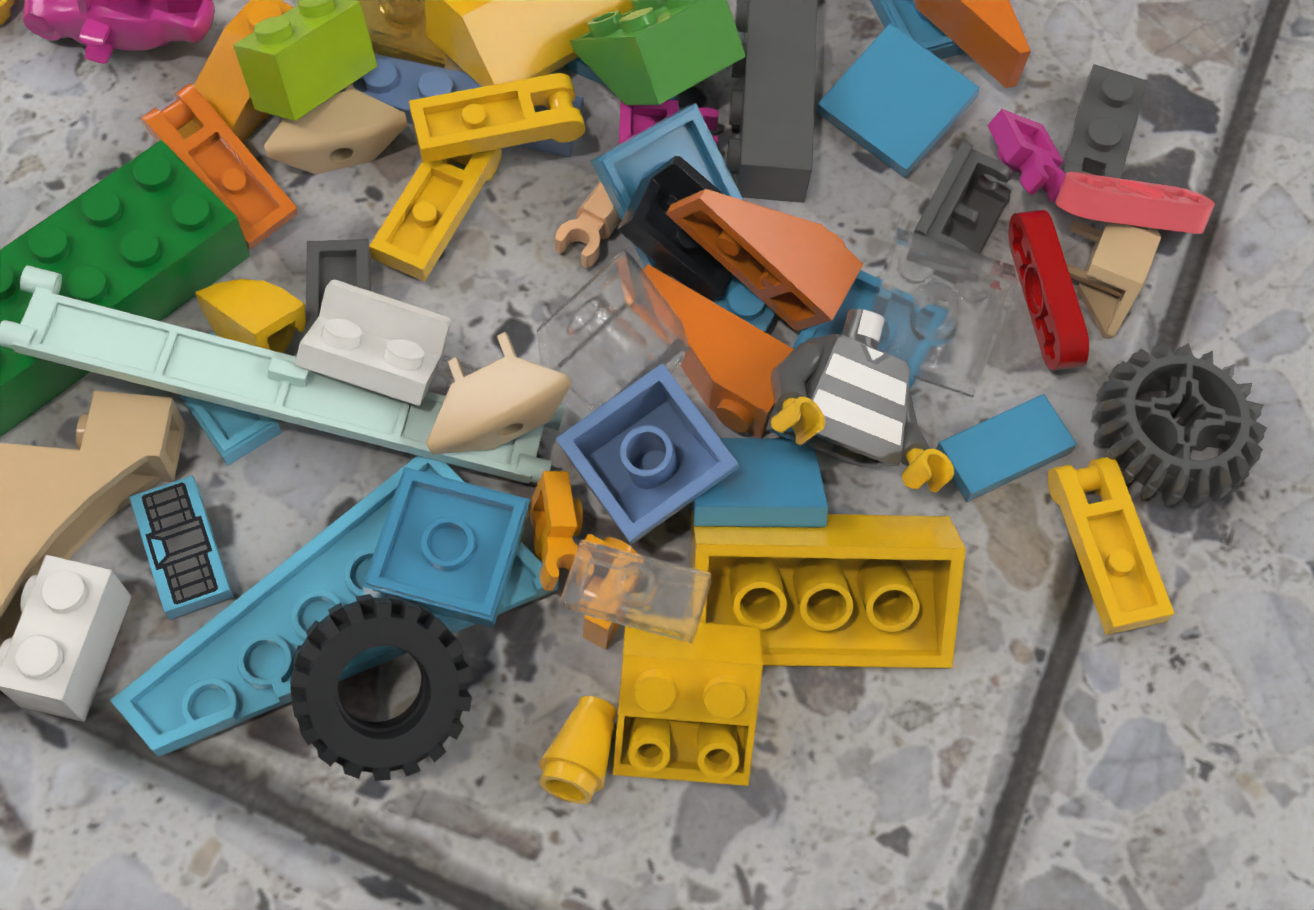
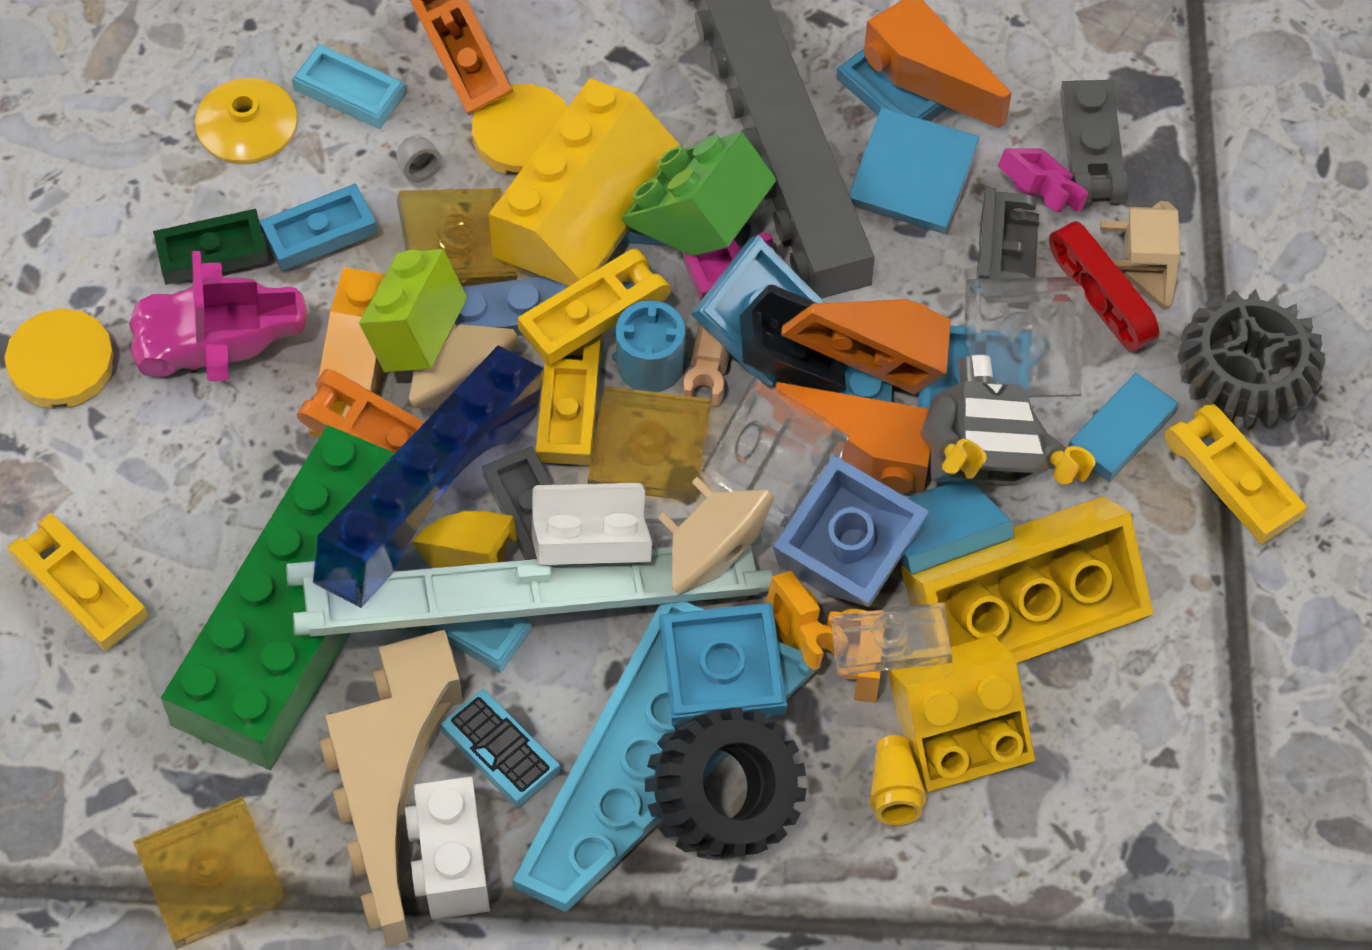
camera: 15 degrees left, 5 degrees down
coral beam [1055,172,1215,234] -> none
none -> clear blue arch [313,345,544,608]
none -> clear yellow plate [588,386,711,502]
none -> dark azure piece [612,300,690,393]

